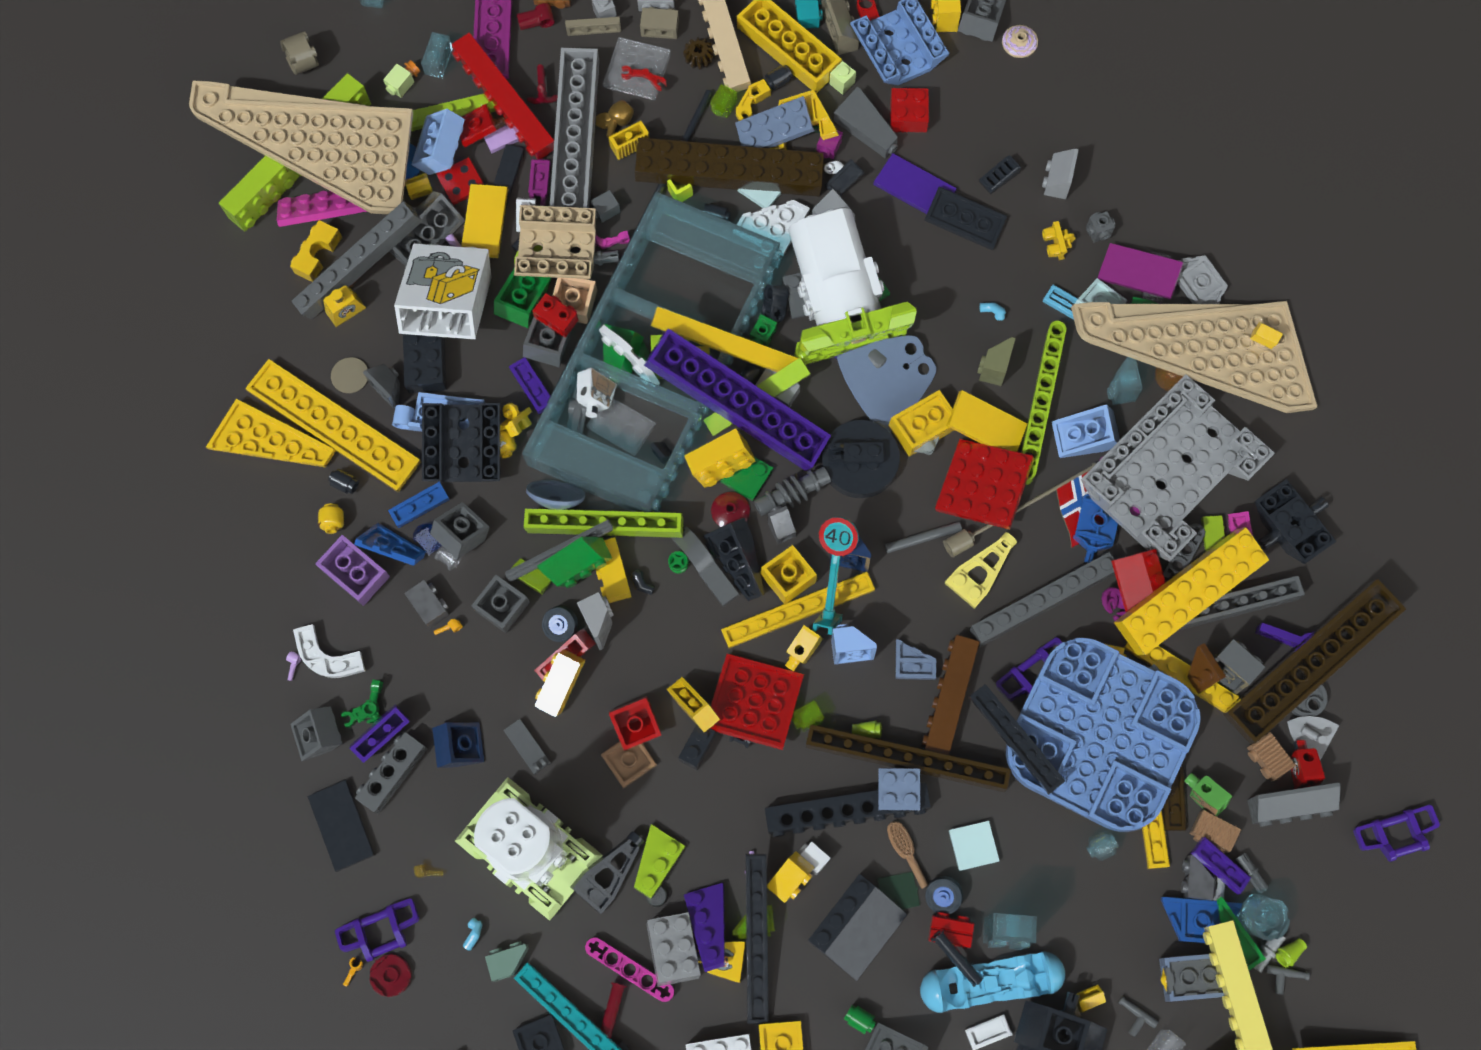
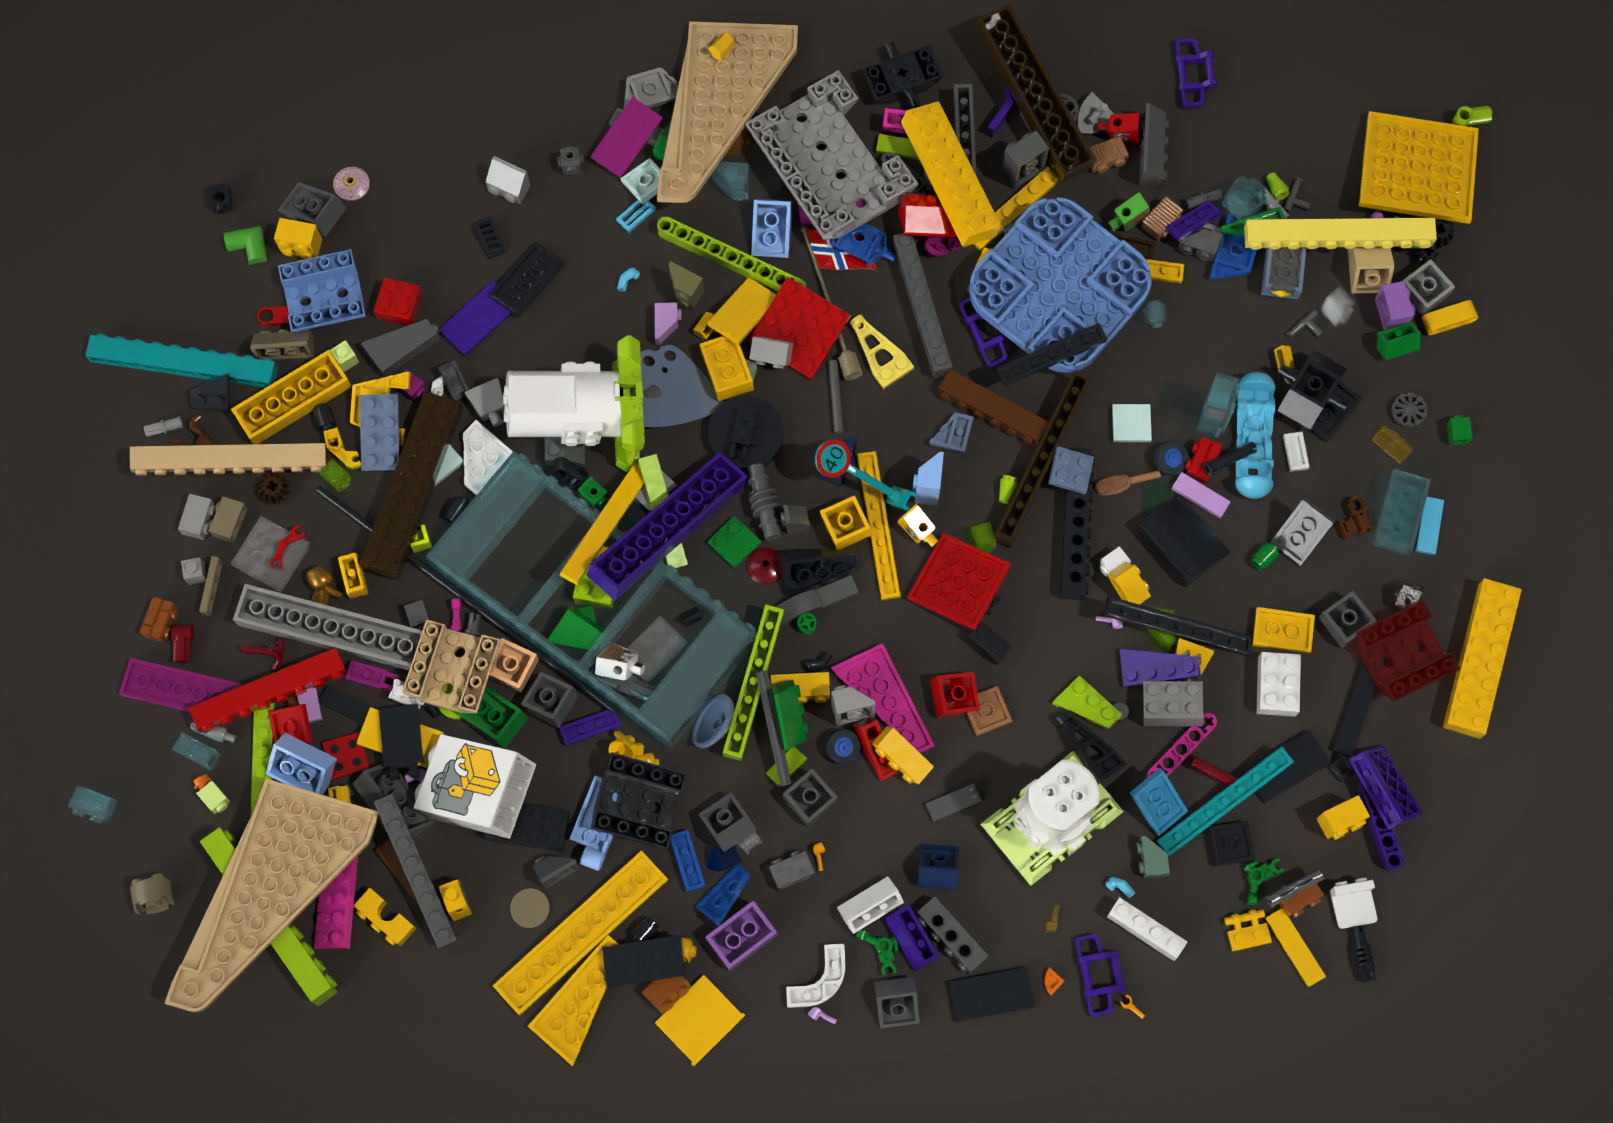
camera: 80 degrees left, 0 degrees up
dark red tile [369,954,412,997] -> none
red brick [532,293,579,338] -> none
white plate [599,325,660,389] -> none
yellow brick [667,677,720,732] -> none
yellow brick [684,429,756,488] -> none
yellow hips [1042,221,1075,260] -> none
reddish brown wing [1187,643,1226,694] -> none
none -> light grey piece [190,722,236,743]
none -> black tile [378,704,424,781]
none -> black tile [602,935,686,988]
none -> dark orange brick [642,976,691,1014]
none -> lavender slope [655,303,682,345]
none -> yellow piece [655,975,745,1066]
none -> yellow piece [693,312,714,340]
none -> light grey brick [749,336,794,369]
none -> dark pink wing [831,643,935,754]
none -> white brick [837,876,904,934]
none -> orange tile [1044,967,1065,996]
none -> white brick [1107,897,1187,961]
none -> dark azure plate [1130,768,1188,836]
none -> lavender tile [1171,472,1230,519]

